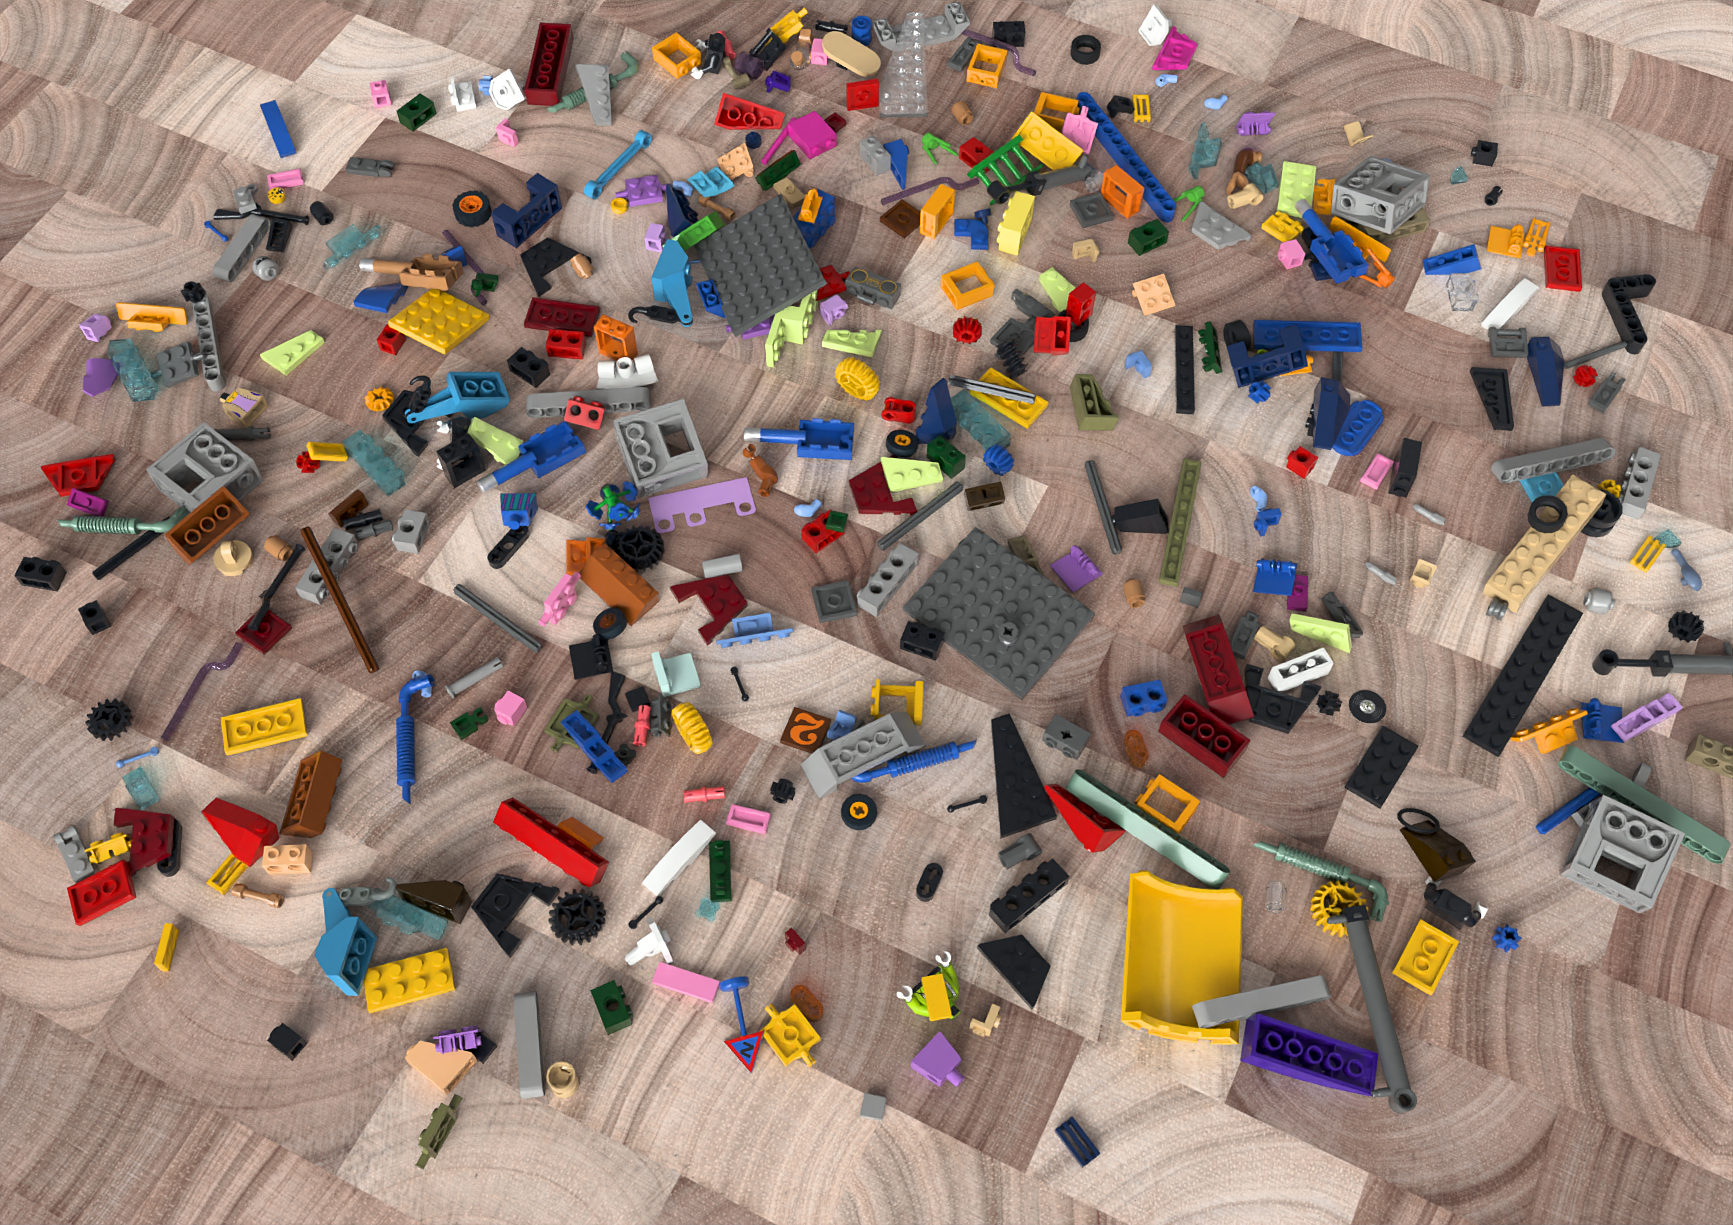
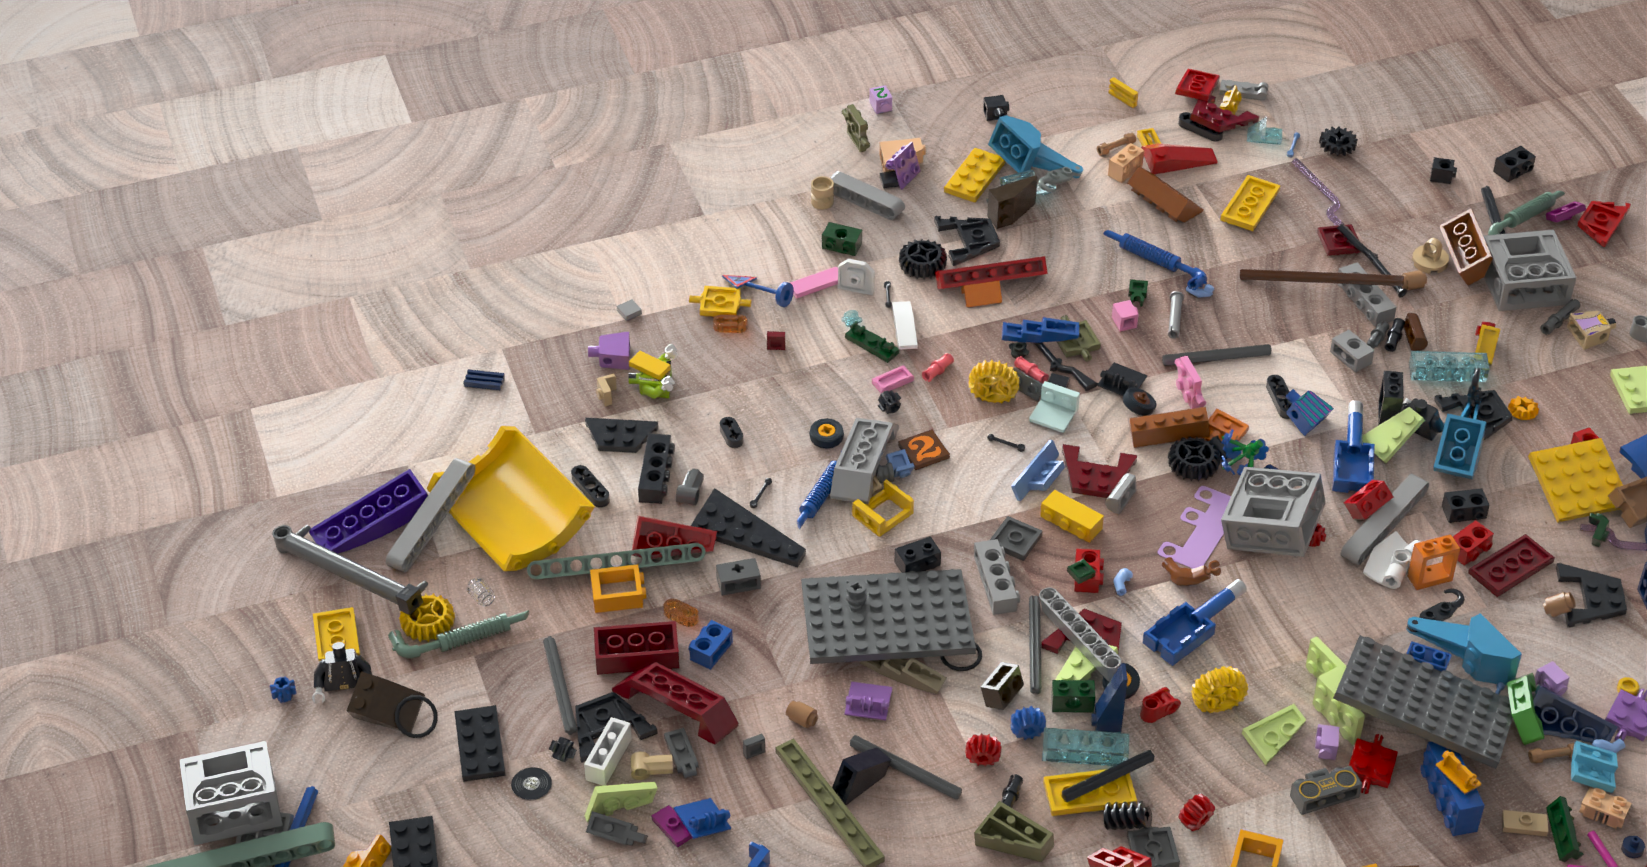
camera: 135 degrees right, 15 degrees down
none -> dark grey axle [543,636,577,735]
none -> black beam [571,465,610,508]
none -> lavender brick [869,85,892,114]
none -> red gear [965,733,1002,767]
none -> black pin [1001,774,1023,808]
none -> light grey beam [1039,587,1122,682]
none -> yellow brick [1040,490,1104,543]

